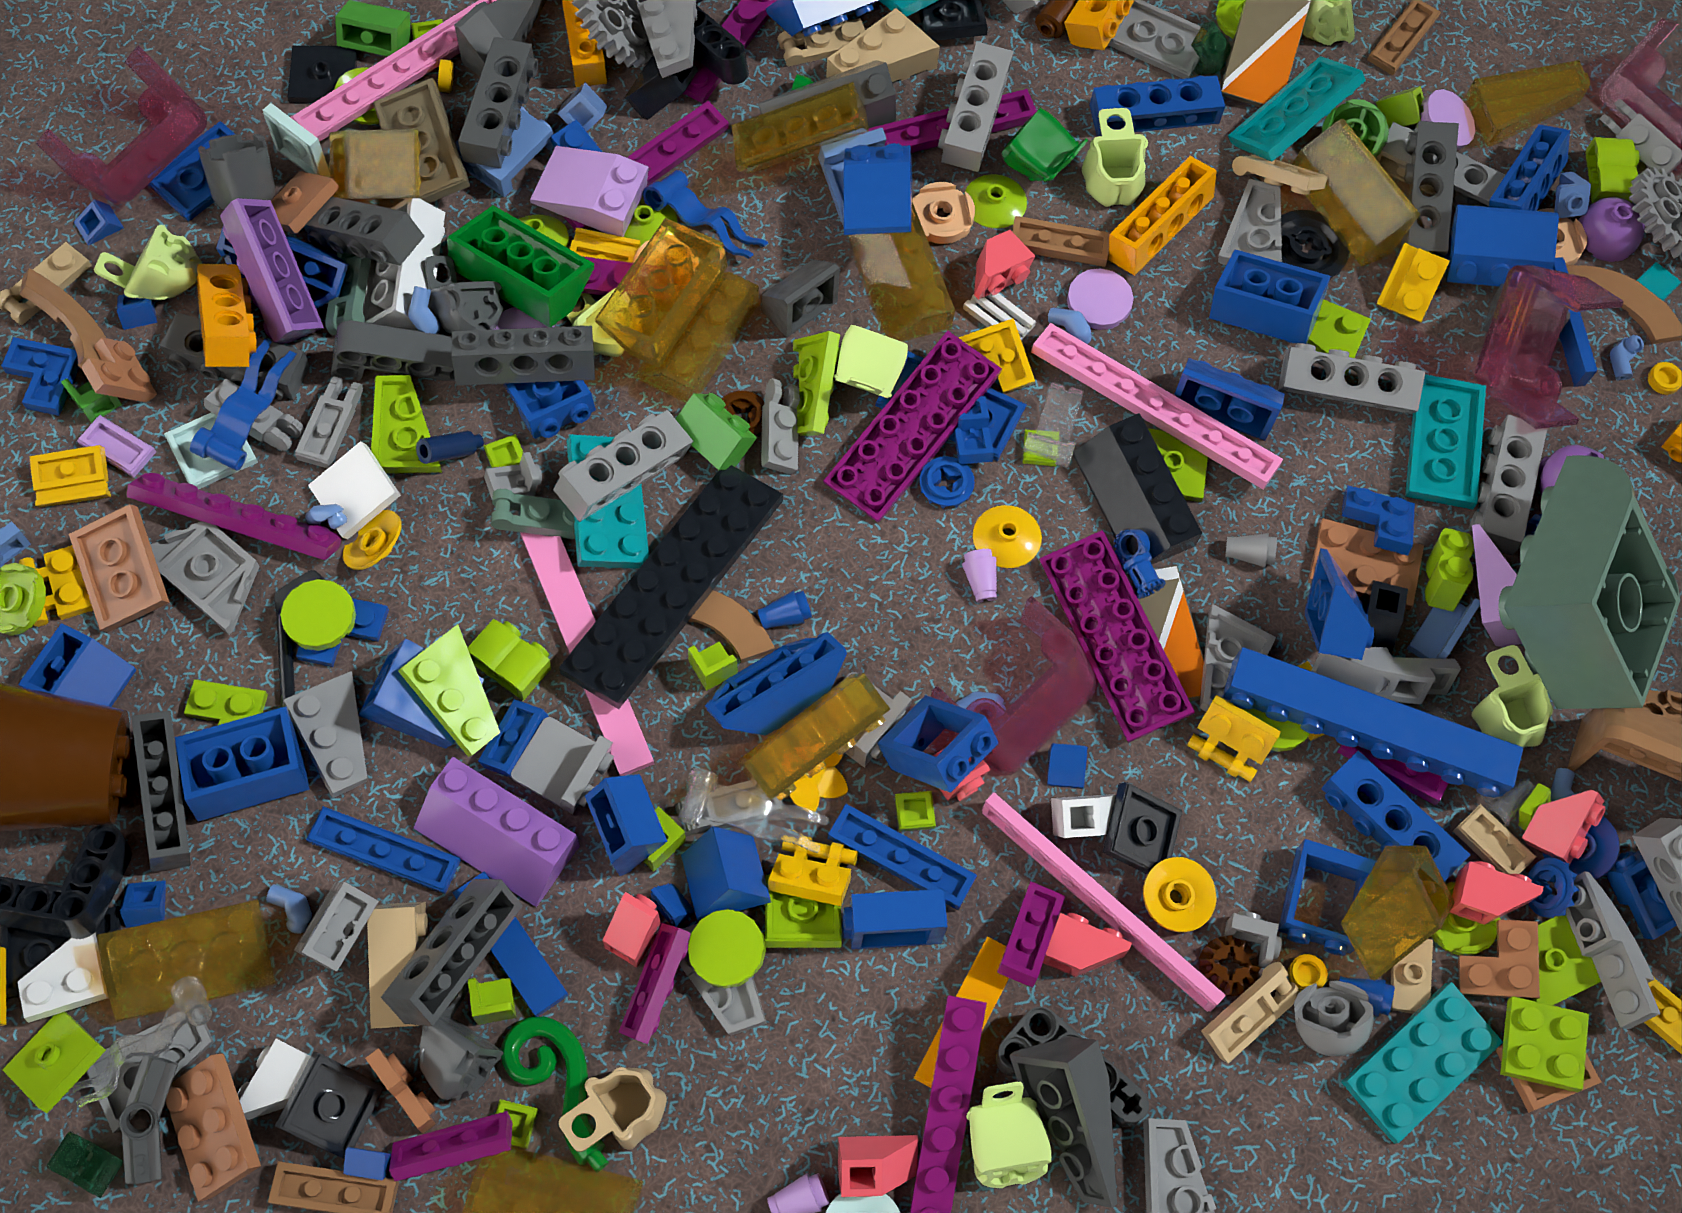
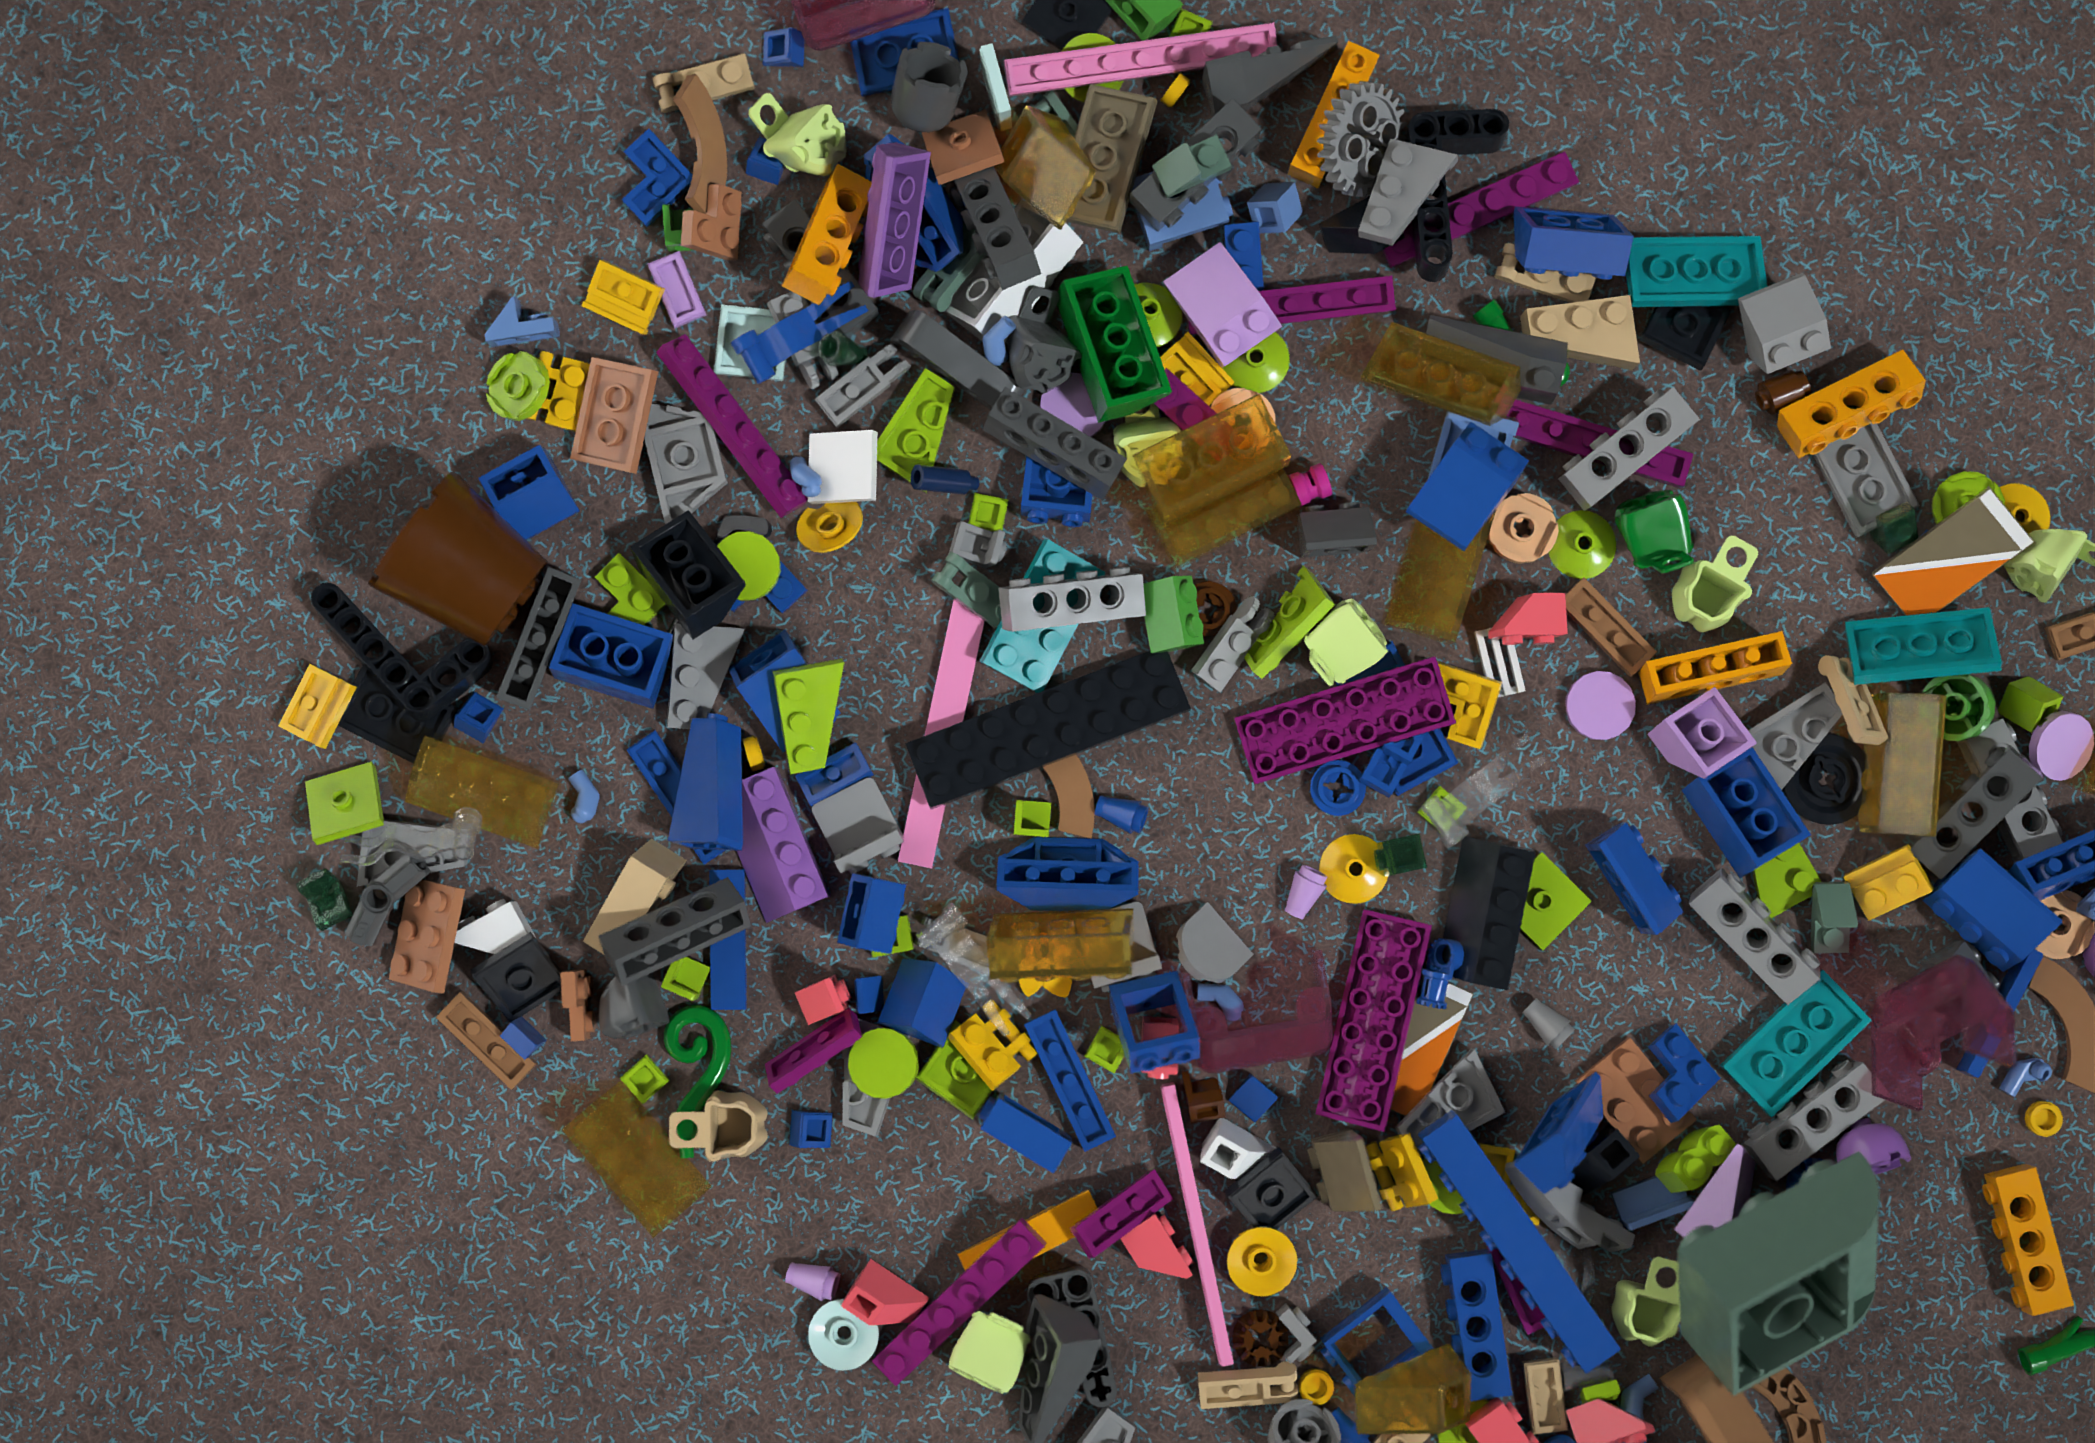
camera: 40 degrees right, 20 degrees up
white wing [18,932,108,1023] -> none
light grey window [294,882,379,972] -> none
magenta plate [389,1111,513,1181] -> none
lime brick [468,619,551,701] -> none
blue flag [643,170,768,259] -> none
bright pink plate [1031,323,1283,490] -> none
medium blue arm [1048,308,1092,344] -> none
blue brick [1089,75,1225,136] -> none
none -> black slope [630,510,746,640]
none -> blue slope [668,713,743,851]
none -> yellow tile [742,735,766,772]
none -> blue slope [789,1110,833,1148]
none -> clear green cone [818,331,868,366]
none -> sand green slope [1152,135,1232,198]
none -> light grey tile [1176,902,1254,983]
none -> reddish brown panel [1181,1070,1226,1124]
none -> dark pink wheel [1287,463,1332,507]
none -> dark tan slope [1307,1128,1382,1211]
none -> clear green bracket [1374,833,1427,877]
none -> lavender slope [1647,687,1757,779]
none -> sand green slope [1811,882,1858,954]

